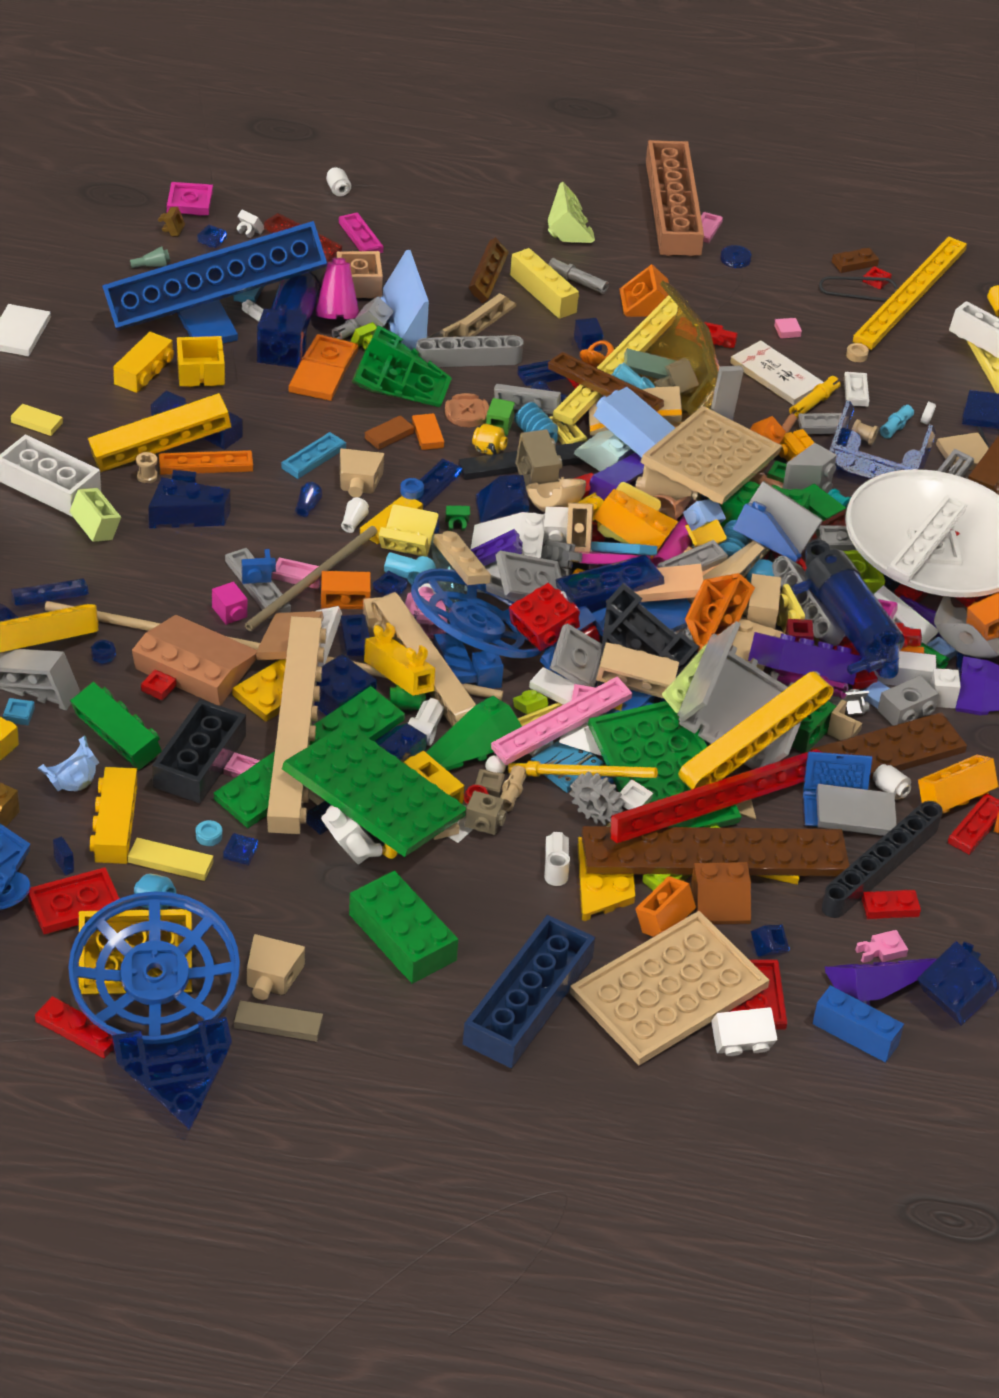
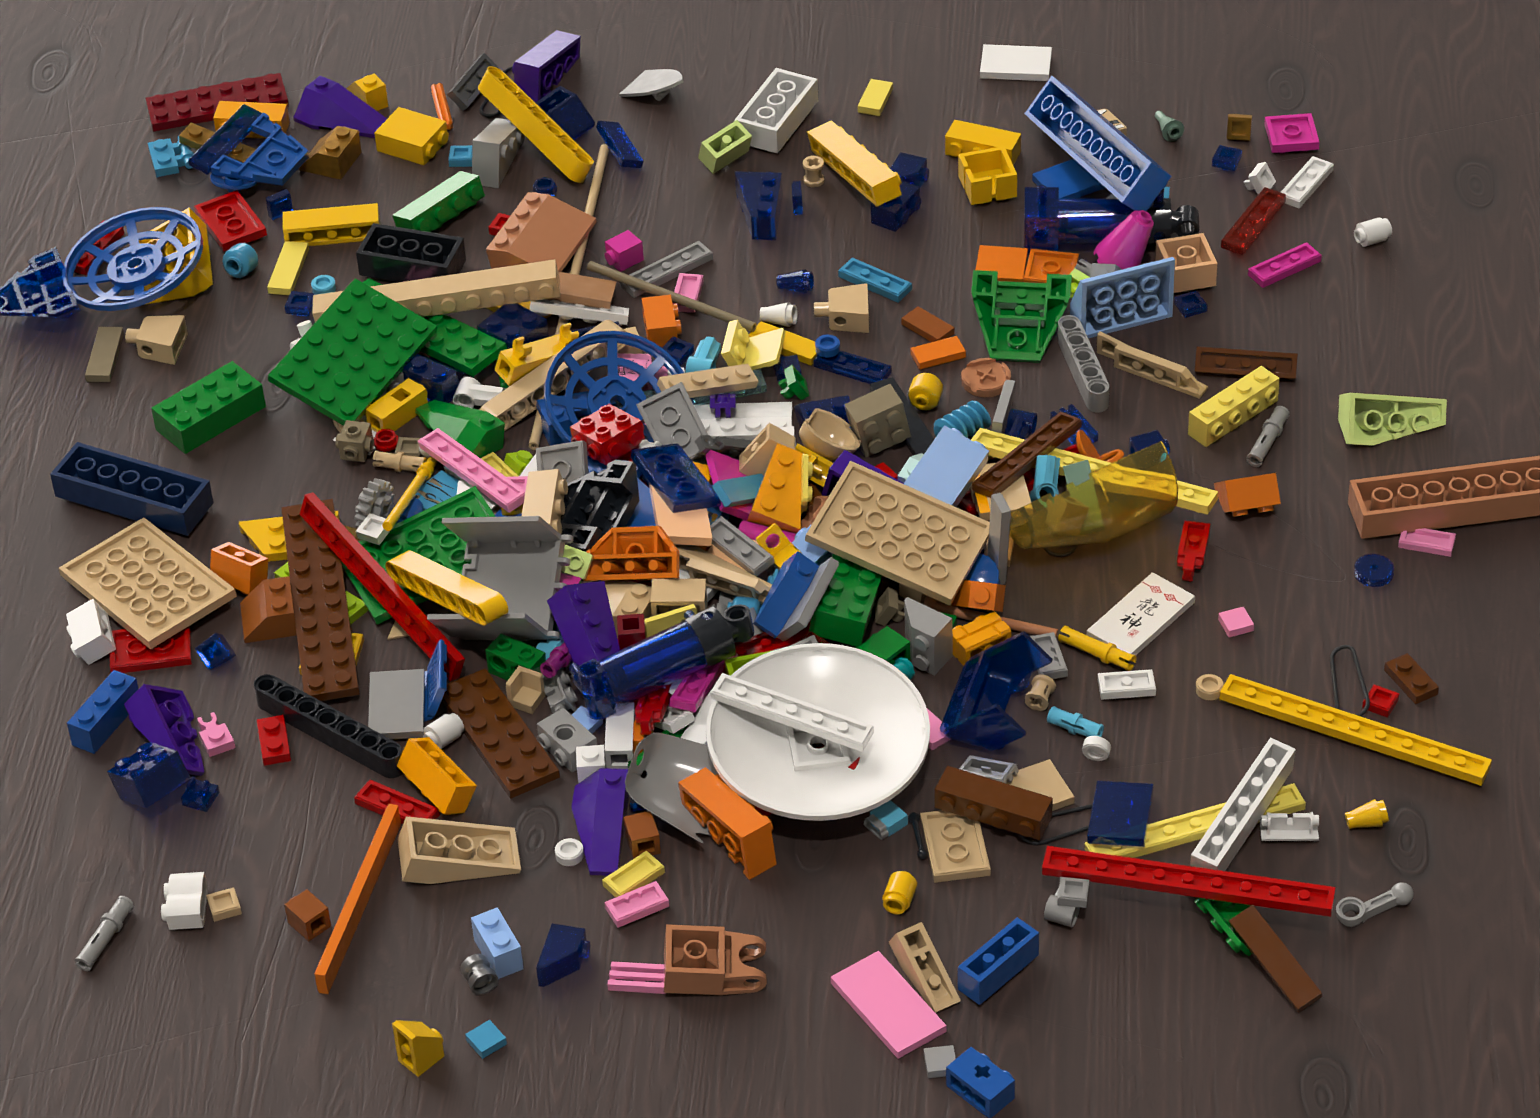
camera: 90 degrees right, 0 degrees up
light blue helmet [37,735,99,792] -> none
orange tile [159,450,253,475] -> none
blue bracket [241,549,276,584] -> none
bright green brick [486,398,515,436] -> none
white piece [544,832,570,886] -> none
none -> white tile [1278,156,1334,208]

